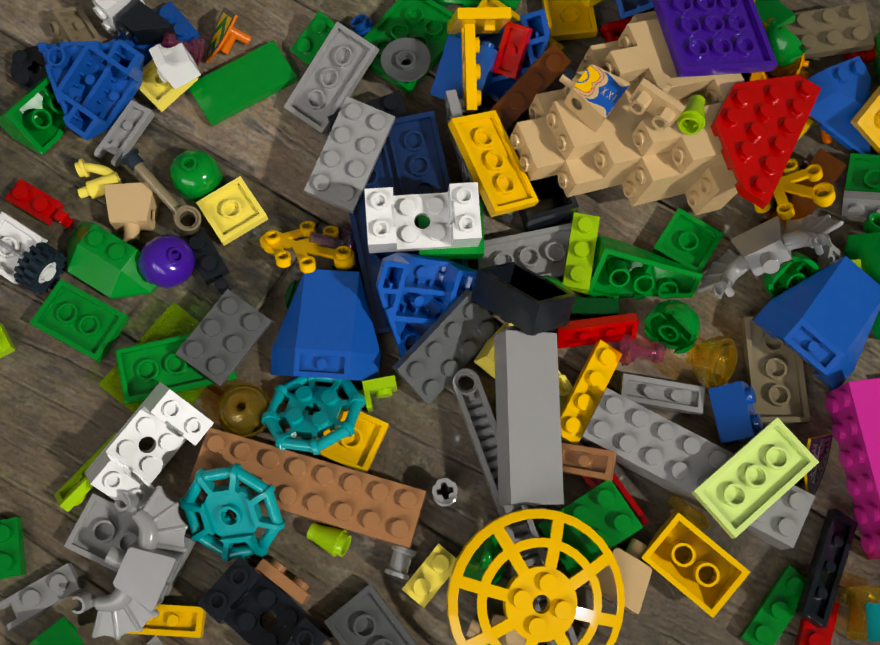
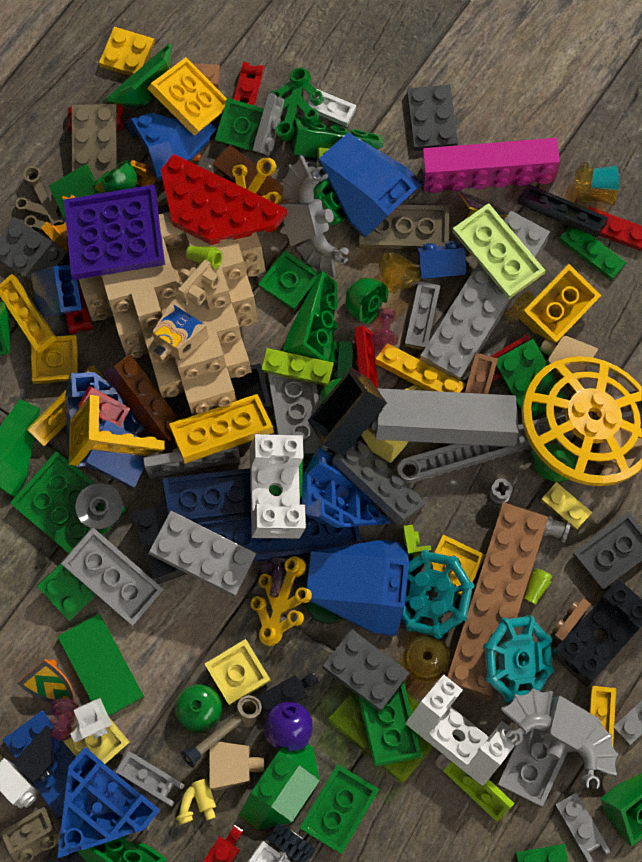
camera: 85 degrees left, 0 degrees up
blue plate [350,14,374,37] -> none

